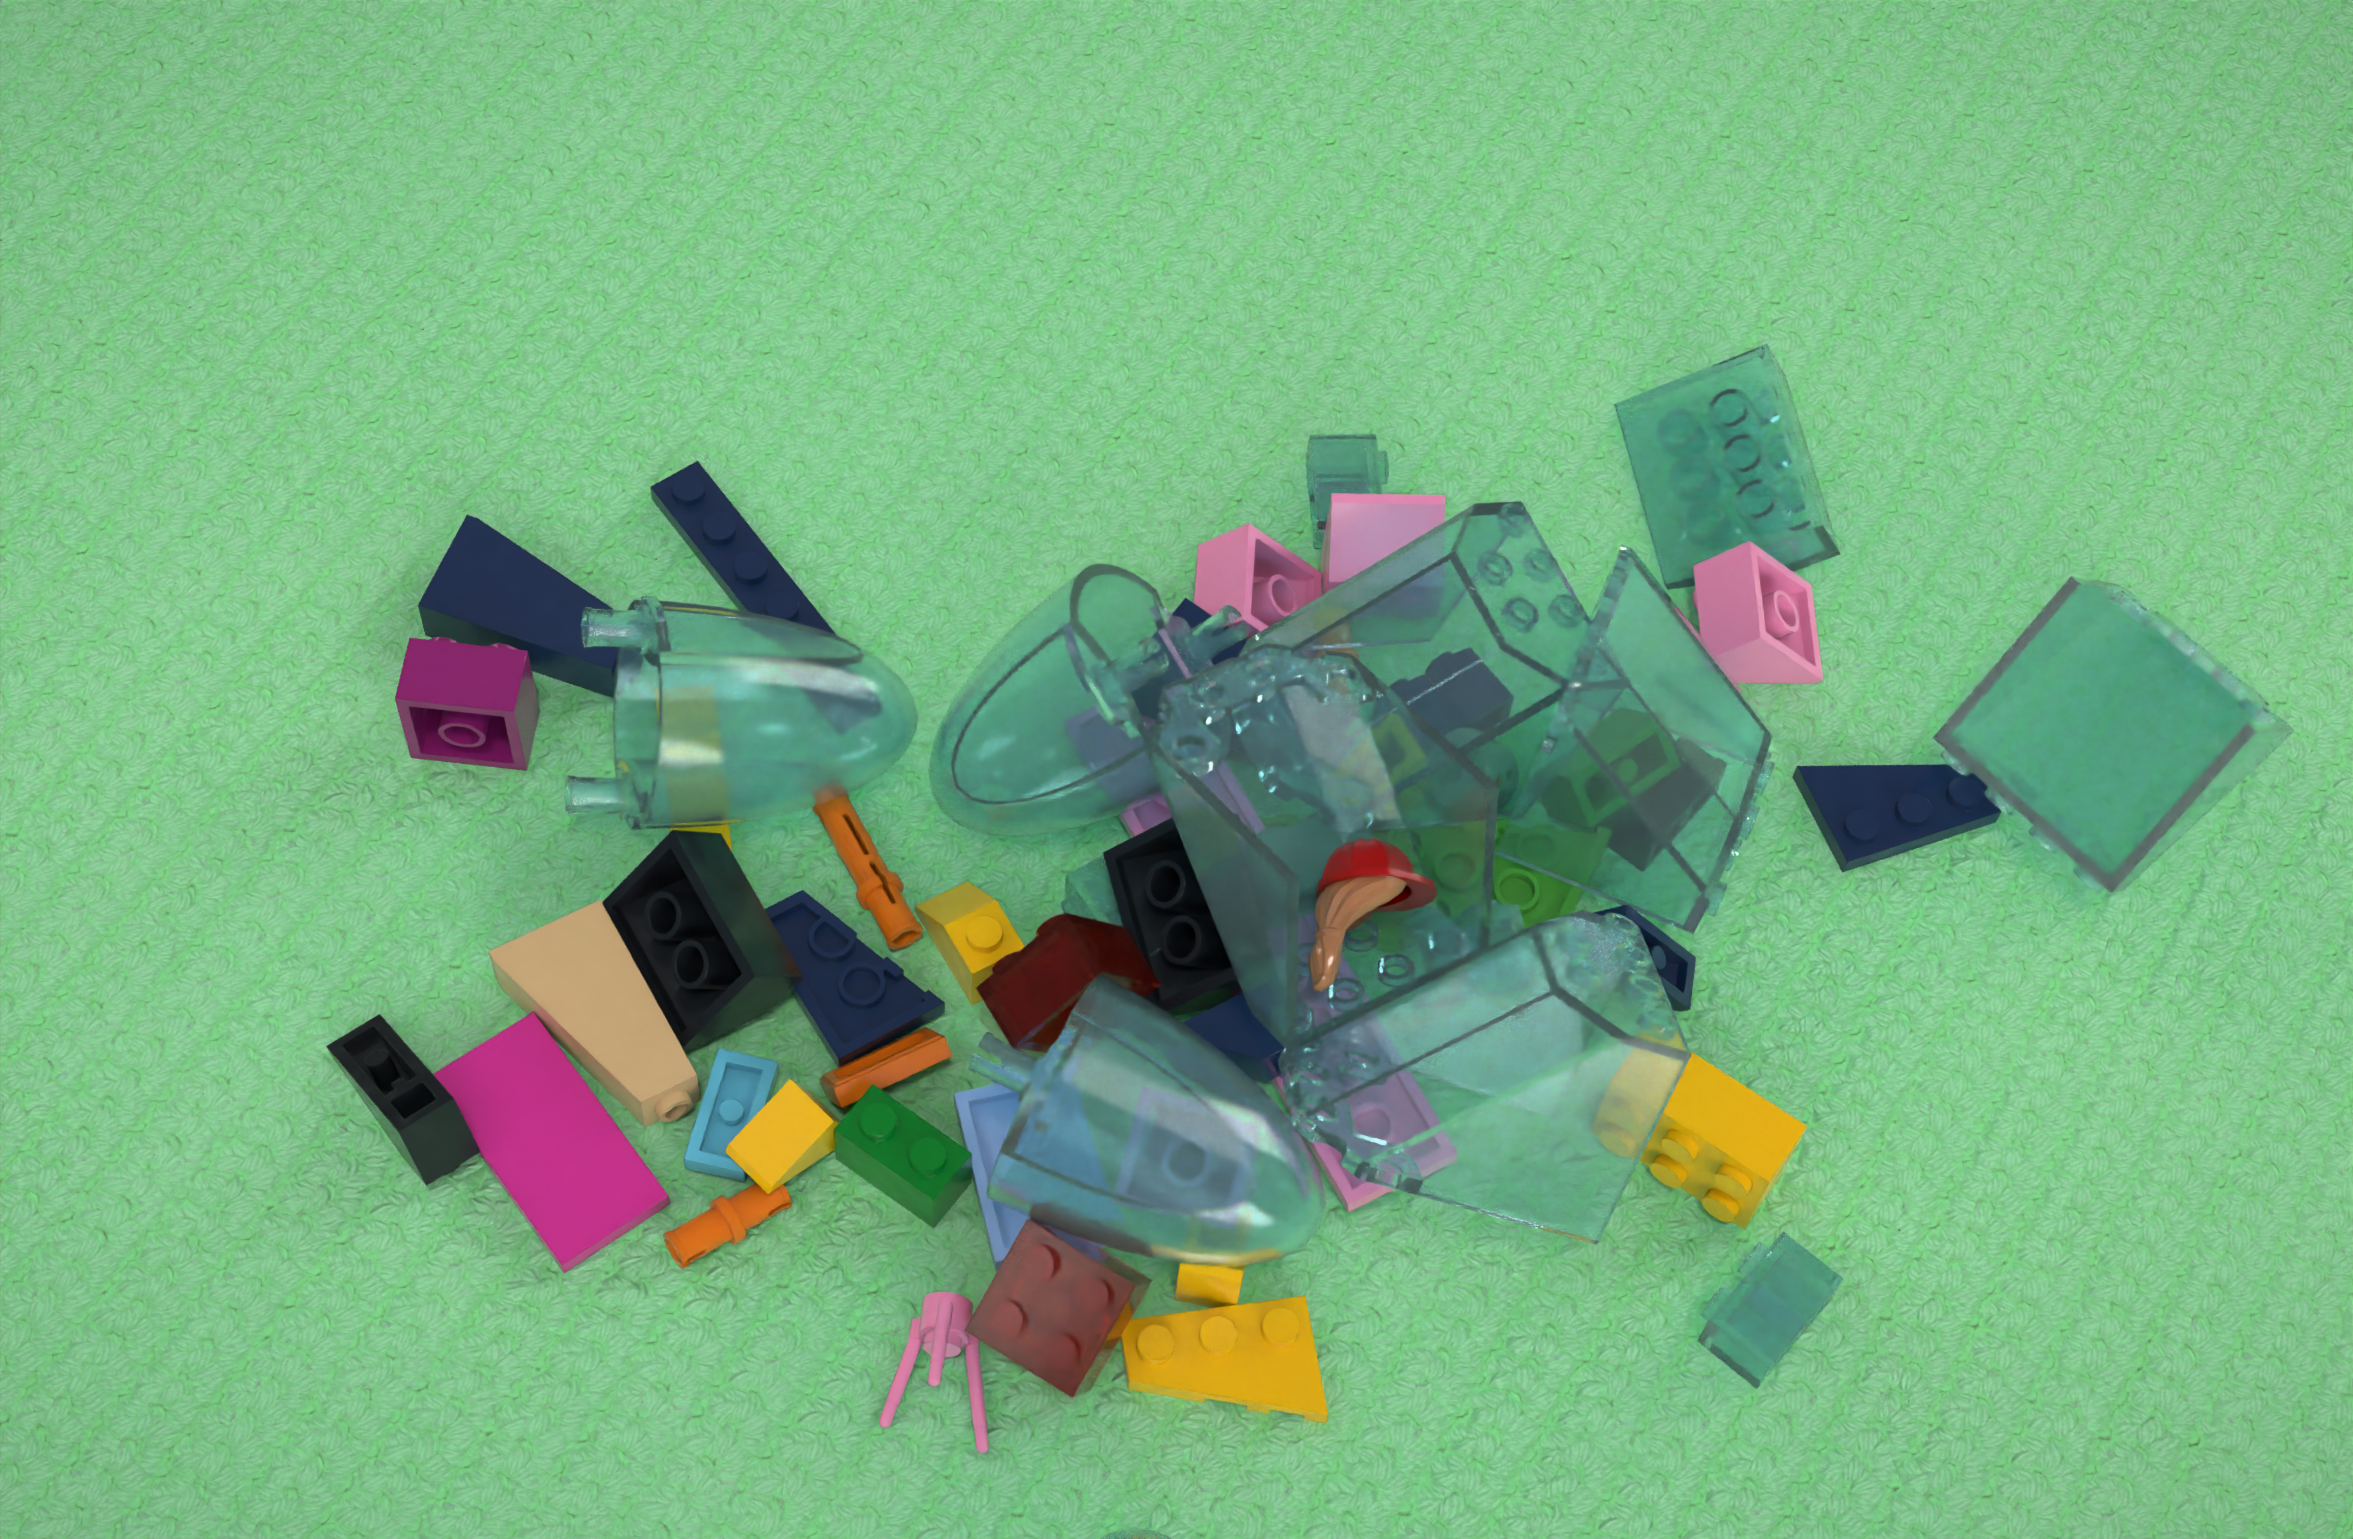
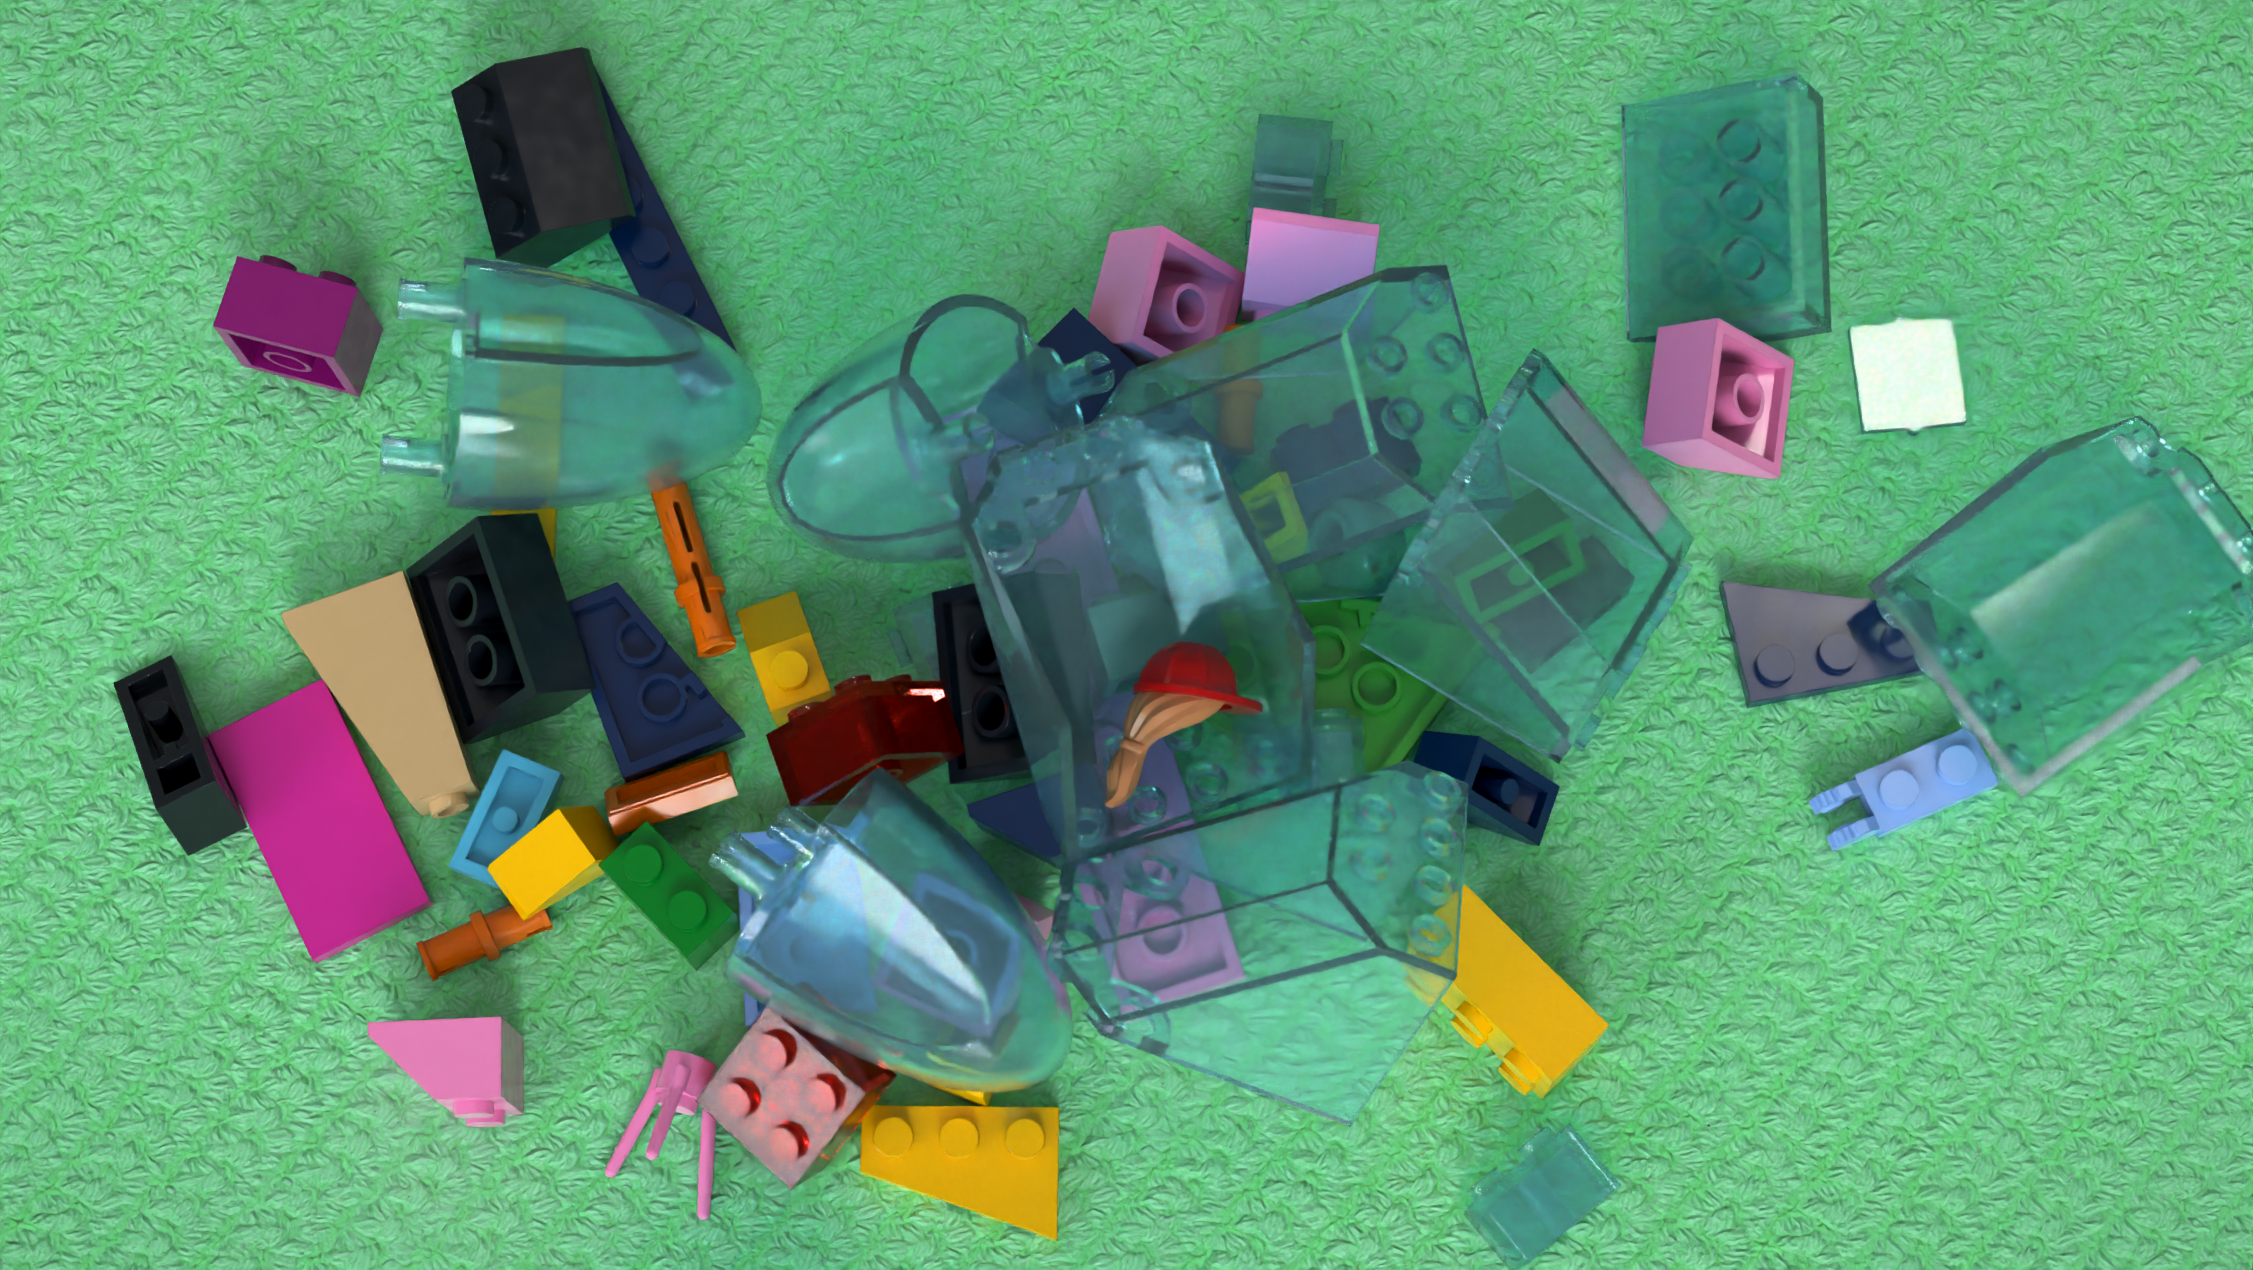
camera: 20 degrees right, 15 degrees up
dark blue slope [418,515,643,699] -> none
none -> bright pink slope [368,1016,524,1127]
none -> black slope [451,47,636,269]
none -> light blue hinge [1809,725,1999,851]
none -> clear light blue piece [1847,316,1967,436]

